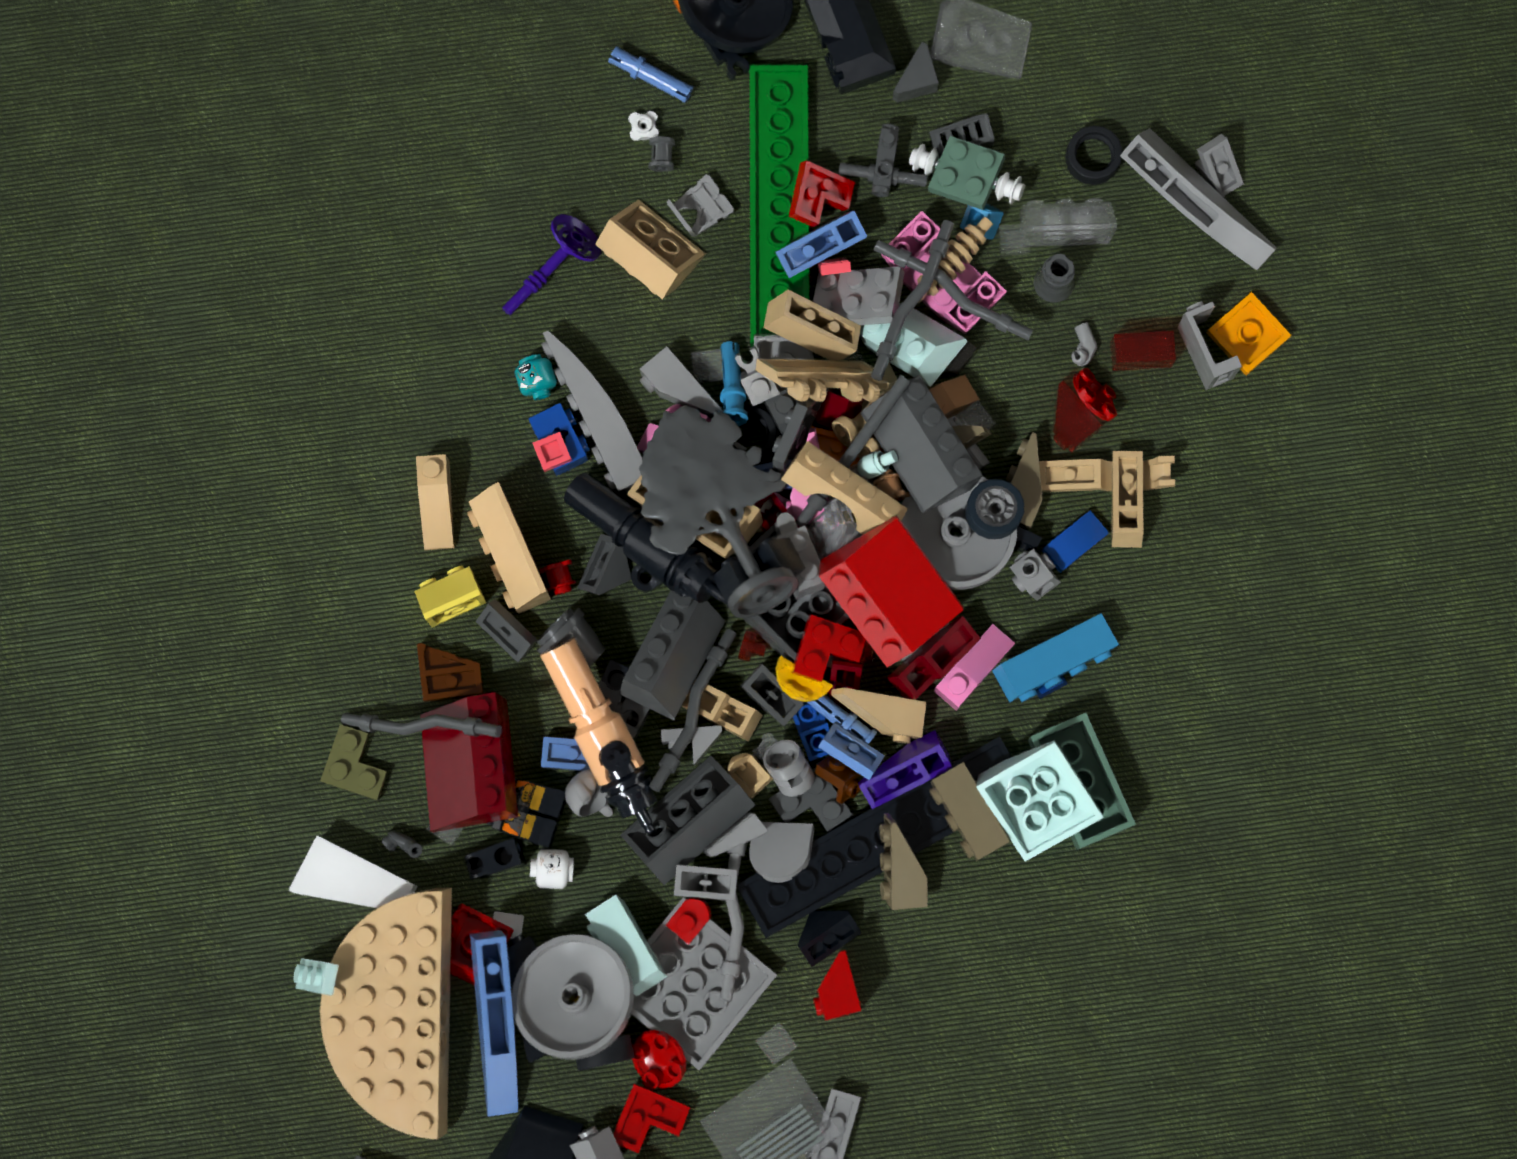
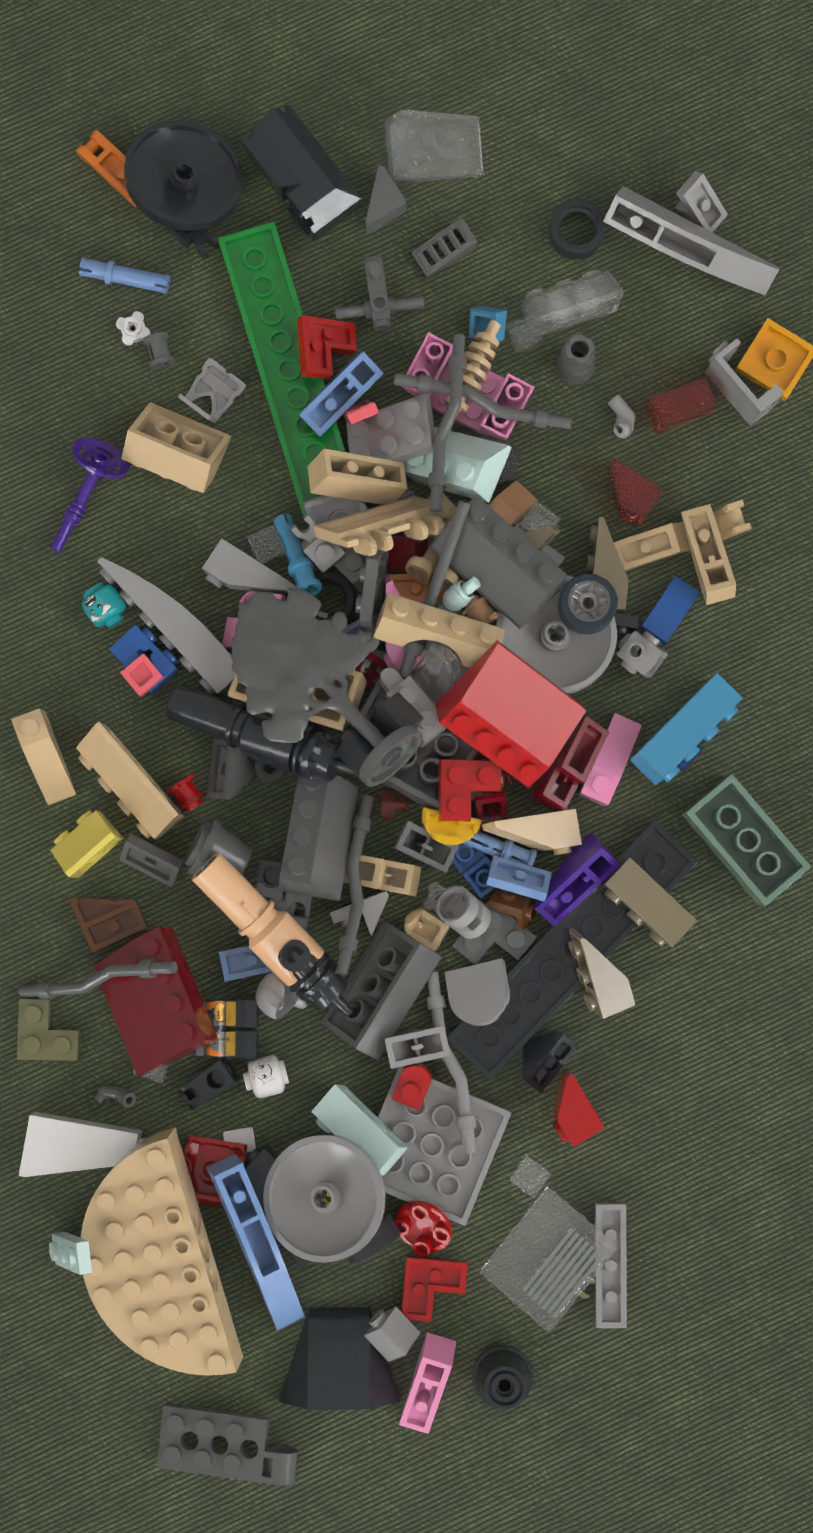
camera: 20 degrees left, 5 degrees up
light grey slope [704,812,768,857] -> none
sand green plate [909,136,1025,210] -> none
light aqua slope [976,740,1104,861] -> none
red dish [1073,368,1117,421] -> none

